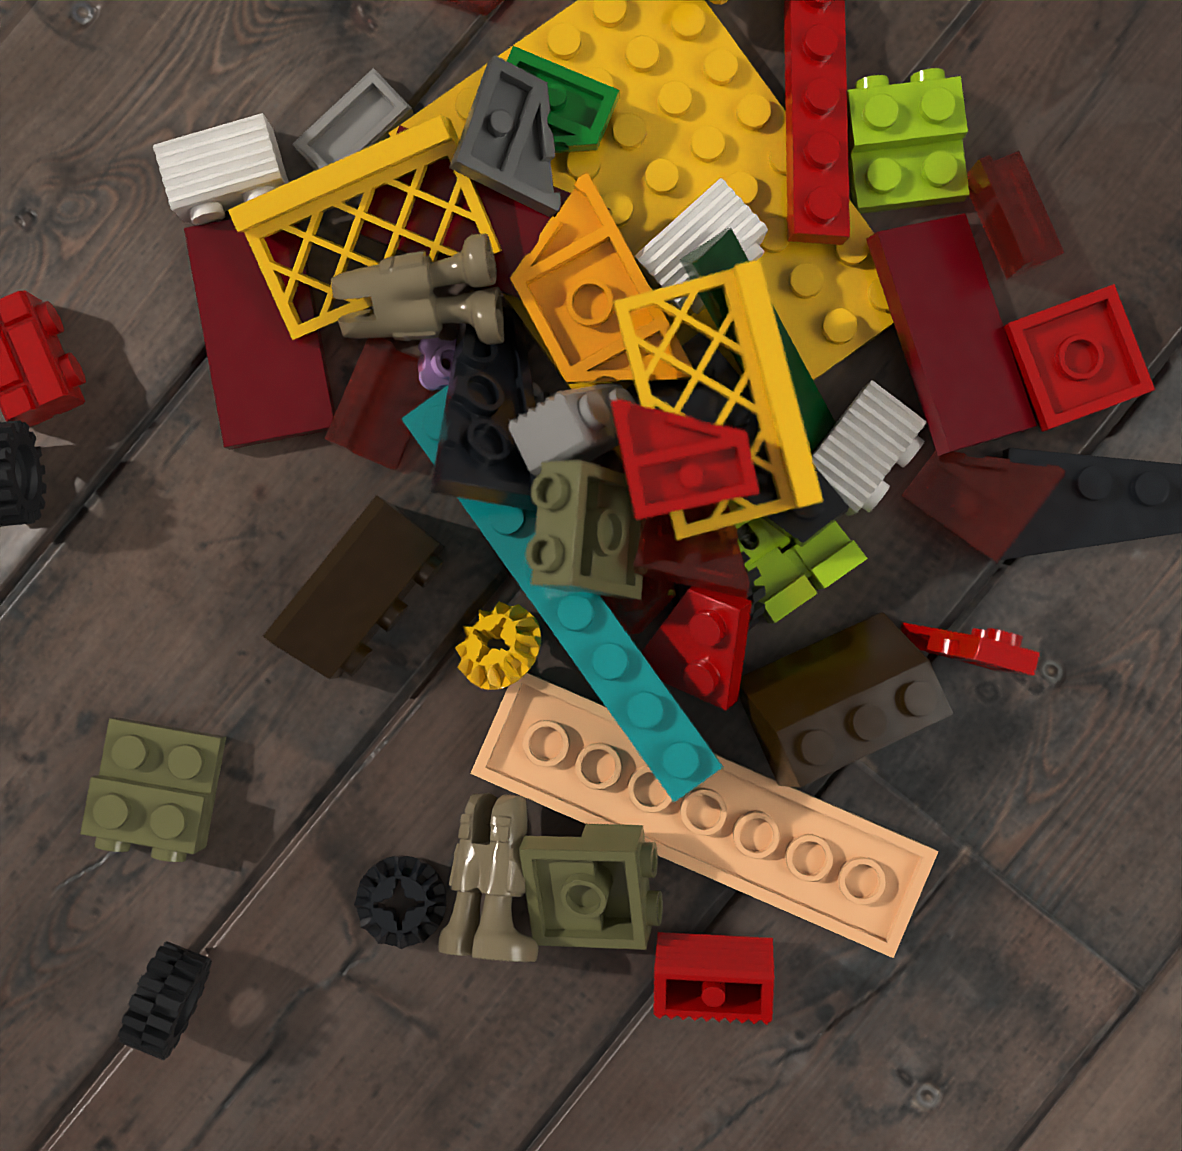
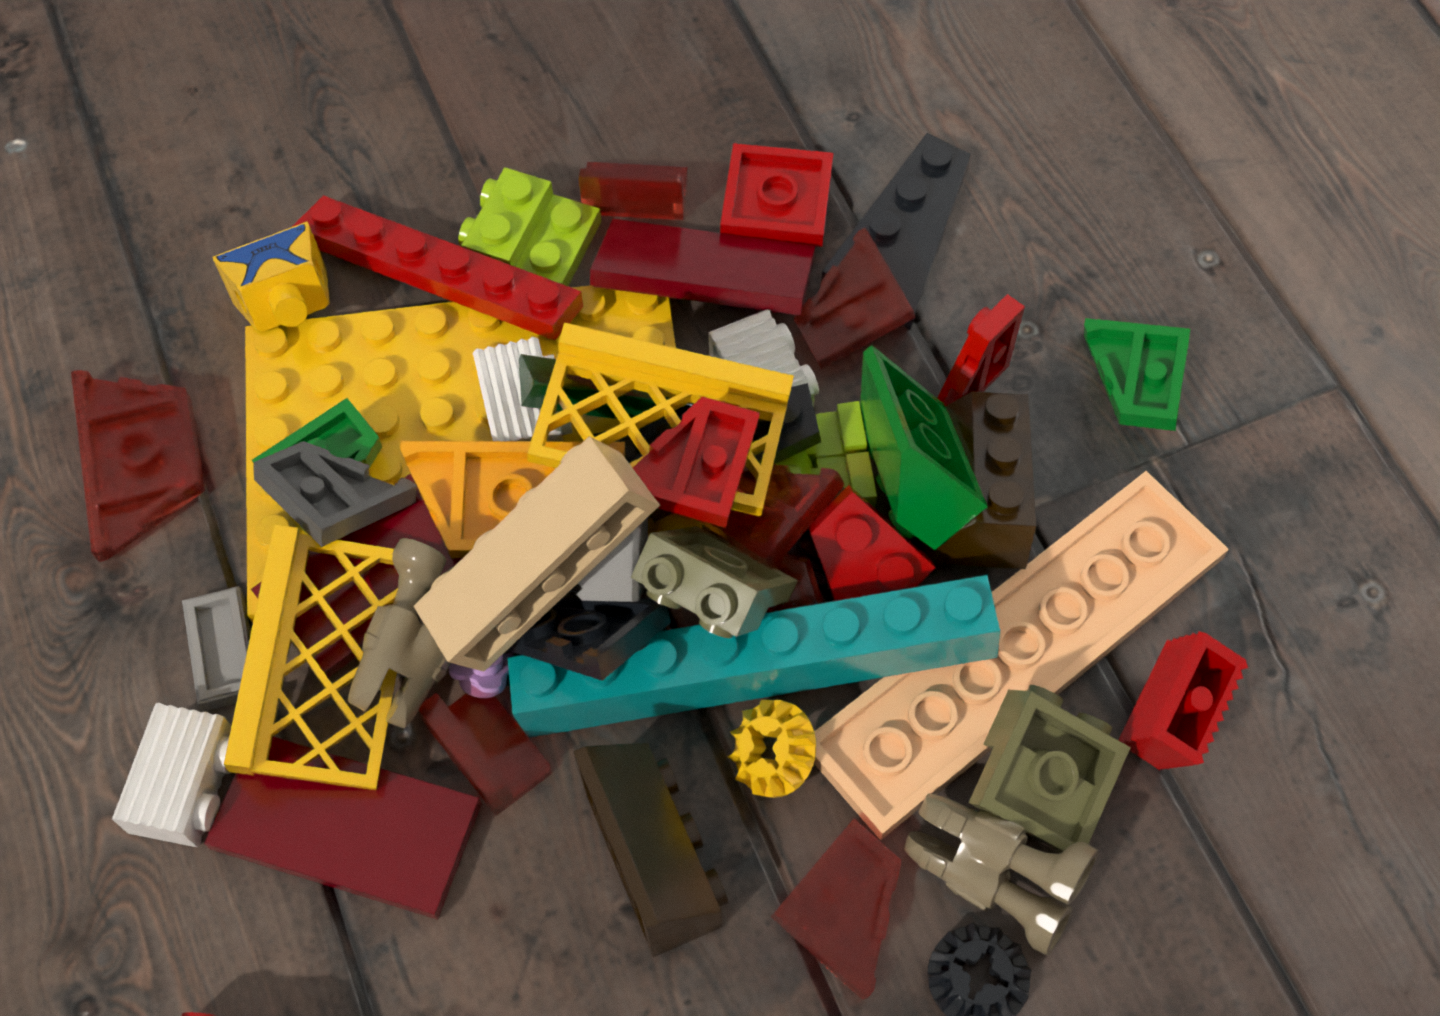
camera: 70 degrees left, 25 degrees down
none -> tan brick [413,436,660,672]
none -> clear red wing [771,818,902,1000]
none -> green slope [860,345,988,550]
none -> green wing [1084,318,1191,431]

